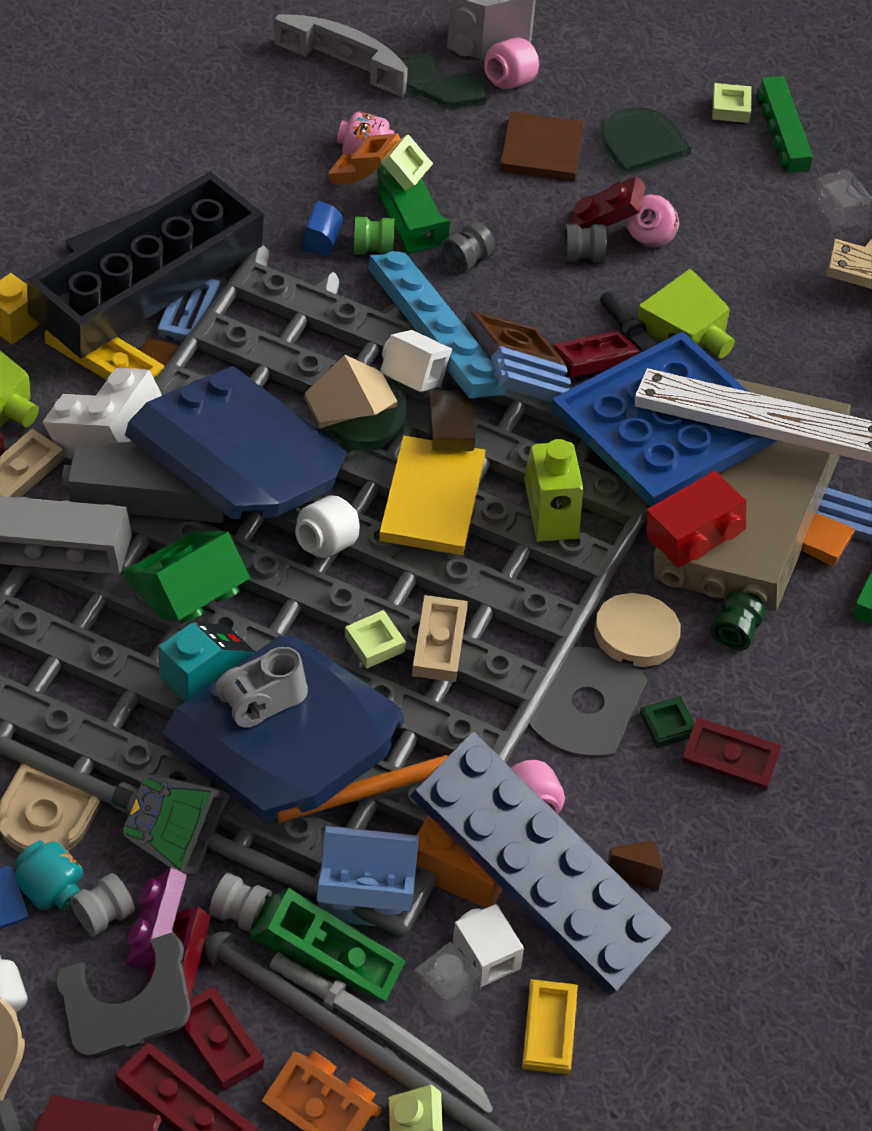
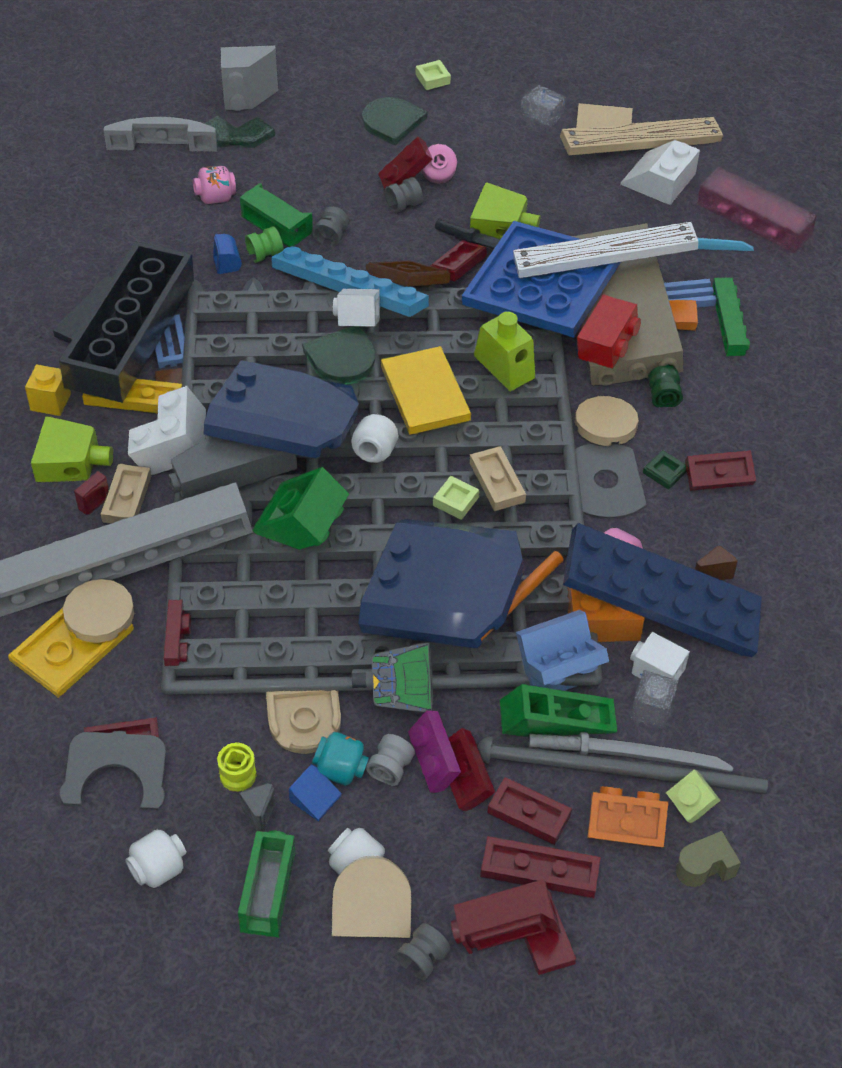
camera: 25 degrees left, 0 degrees up
dark grey piece [57,932,191,1057] -> none
teal slope [158,622,256,702] -> none
light grey wheel [209,873,272,933] -> none
light grey piece [215,647,308,727] -> none
tan slope [305,355,397,428] -> none
orange slope [327,133,401,185] -> none
yellowish green plate [380,135,433,191] -> none
dark brown tile [428,390,475,451] -> none
bright pink head [484,38,539,90] -> none
medium blue tile [491,346,571,403] -> none
reddish brown tile [500,111,584,182] -> none
yellow tile [522,979,578,1075] -> none
green piece [757,76,813,173] -> none

